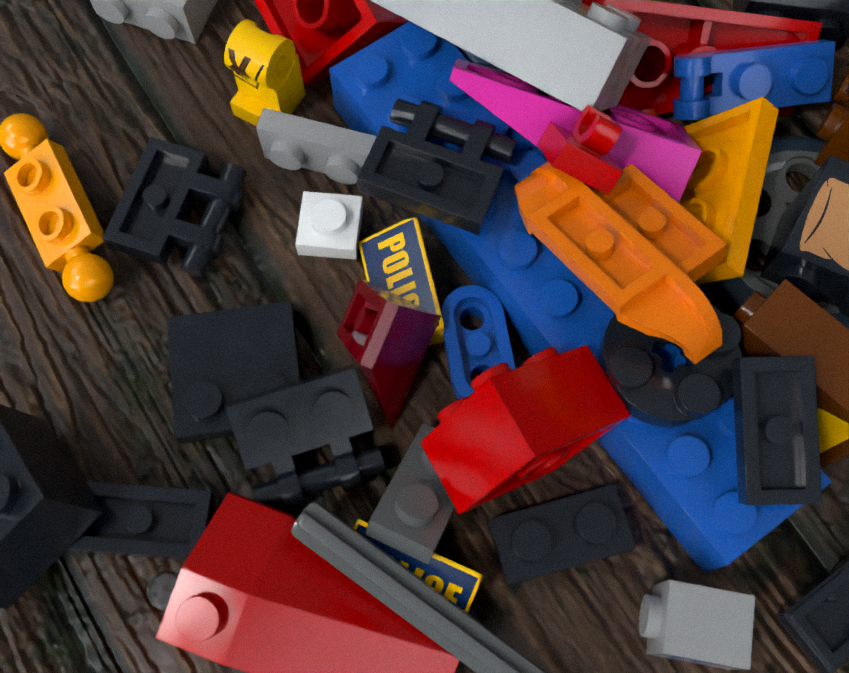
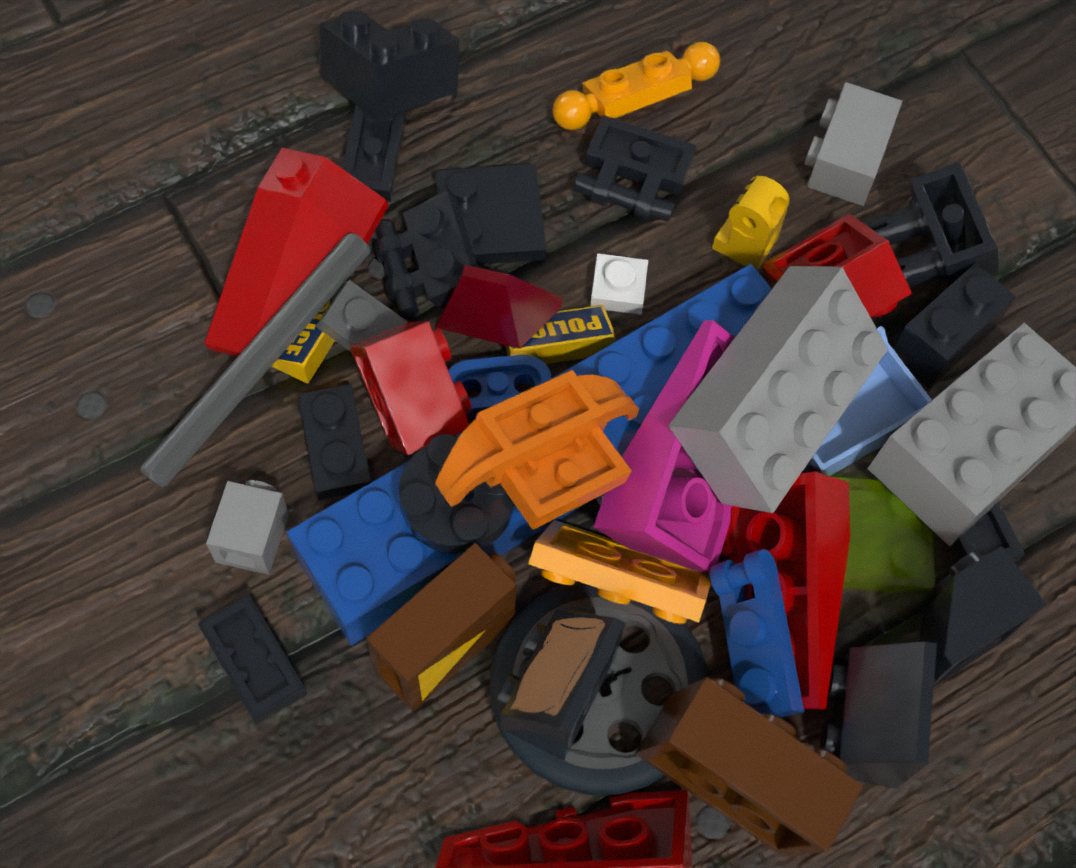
camera: 90 degrees right, 5 degrees down
light grey plate [256,108,377,184] -> none
black plate [357,98,518,235] -> none
red tile [537,104,623,195] -> none
black plate [732,356,822,505] -> none

